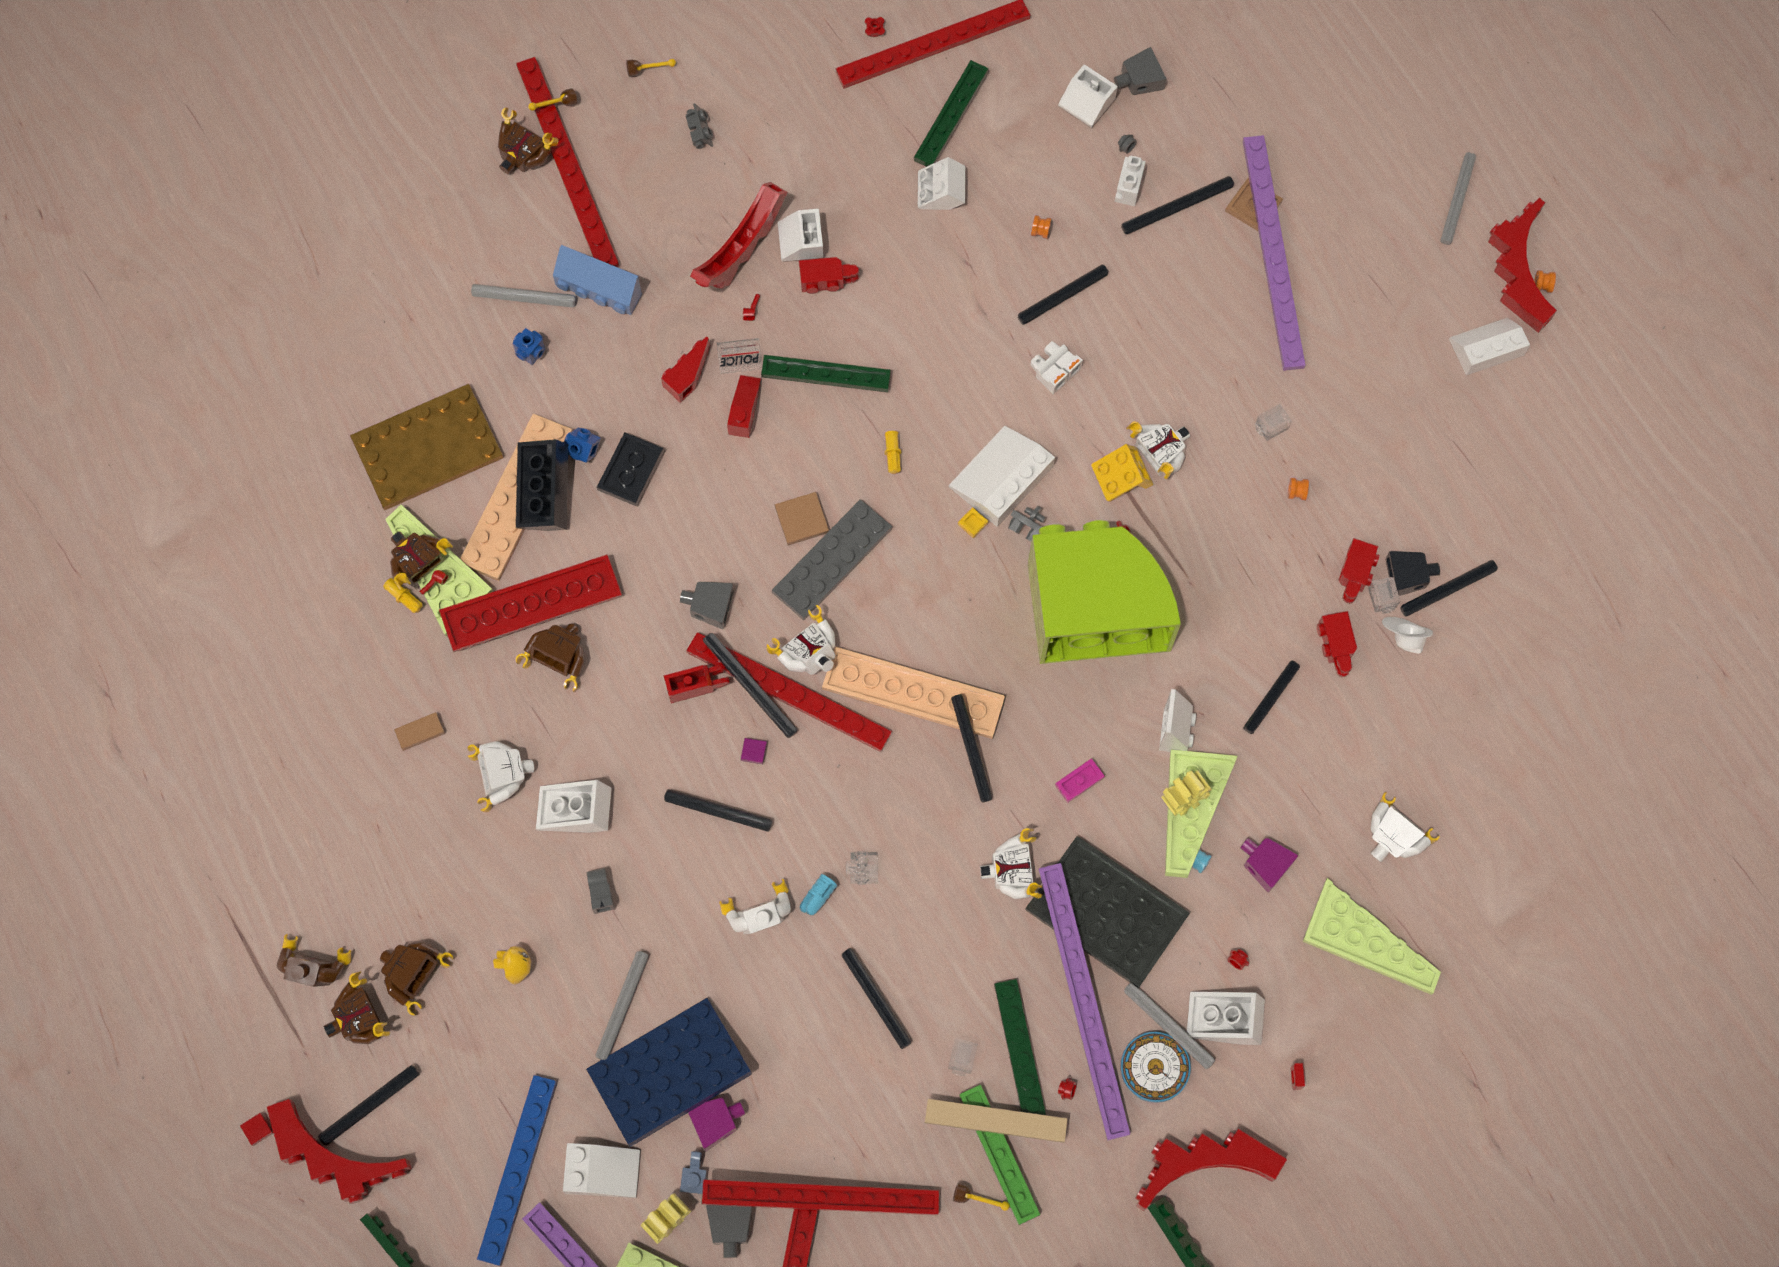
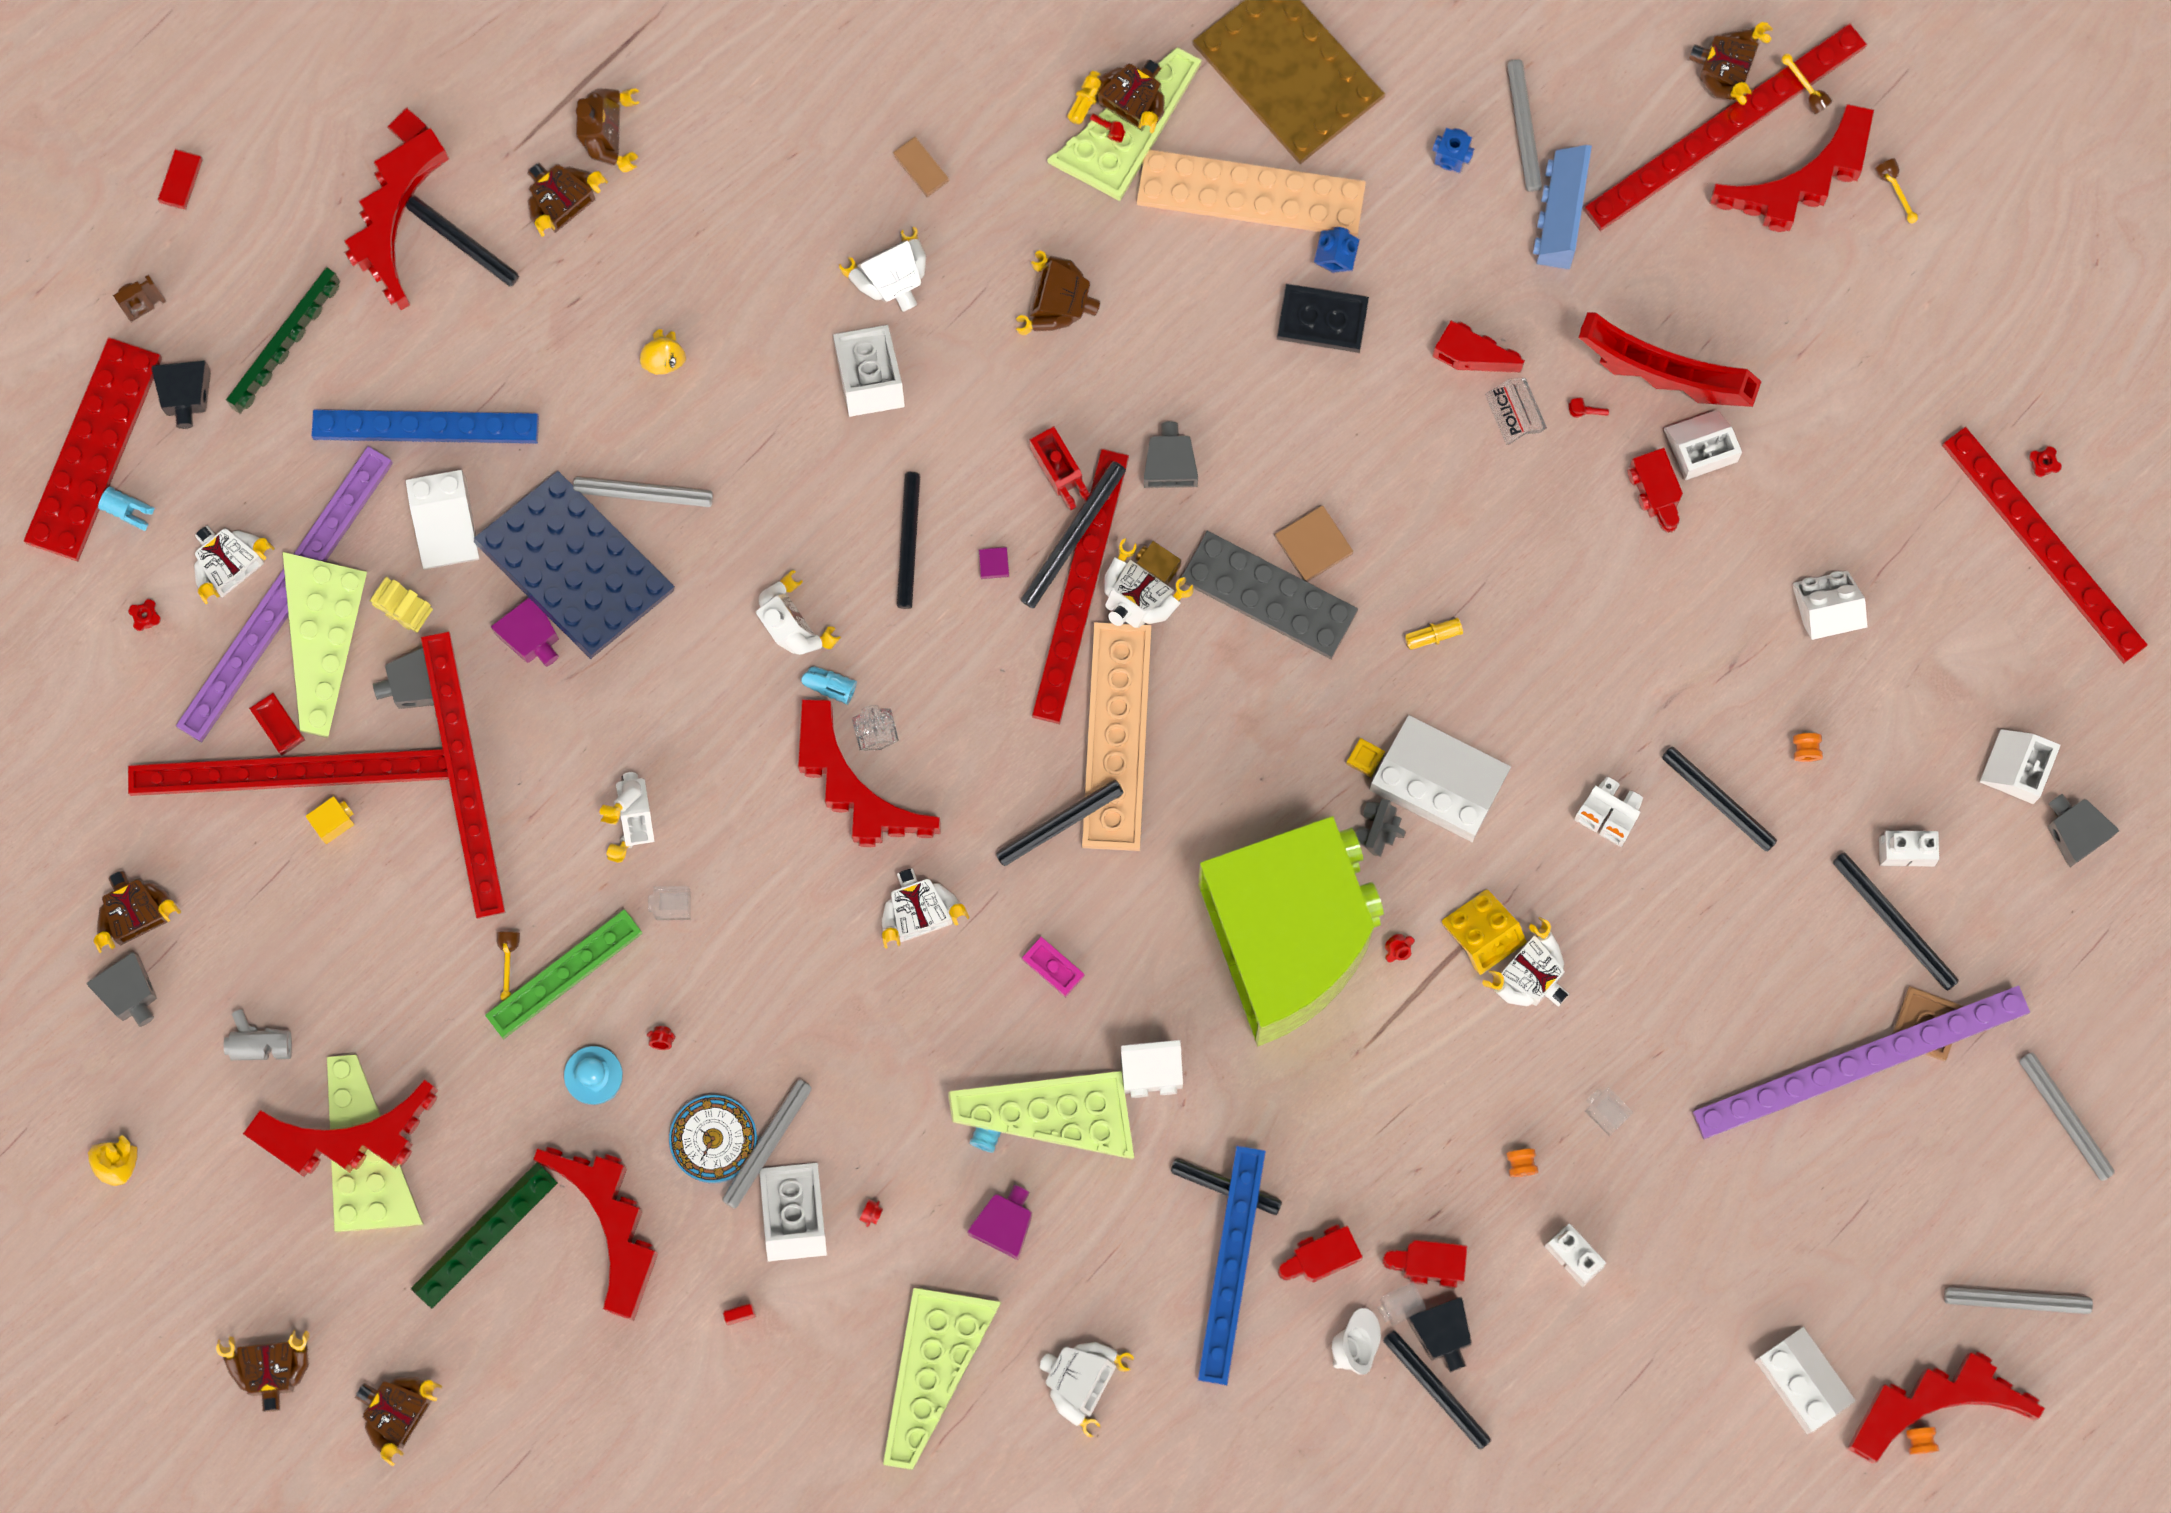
camera: 80 degrees right, 5 degrees up
reddish brown torso [380,942,453,1016] -> none
red plate [439,555,622,653] -> none
black slope [516,439,569,531] -> none
dark grey leg [587,868,615,914] -> none
sand blue plate [680,1151,707,1194] -> none
dark grey hinge [685,103,713,149] -> none
red slope [727,375,761,438] -> none
dark green plate [761,355,891,392] -> none
black axle [842,948,911,1049] -> none
dark green plate [914,60,989,167] -> none
tan tile [925,1099,1067,1143] -> none
dark green plate [994,979,1046,1115] -> none
pearl dark grey plate [1025,836,1190,988] -> none
medium lavender plate [1039,863,1130,1141] -> none
dark grey plate [1118,134,1137,154] -> none
light yellow gear [1161,770,1212,816] -> none
none -> medium azure plate [564,1046,623,1105]
none -> white torso [599,772,654,863]
none -> red arch [798,700,941,847]
none -> pearl gold brick [1135,541,1181,585]
none -> blue plate [1198,1146,1266,1385]
none -> white hips [1544,1224,1606,1288]
none -> red arch [1710,104,1874,232]
none -> light grey axle [2020,1053,2115,1181]

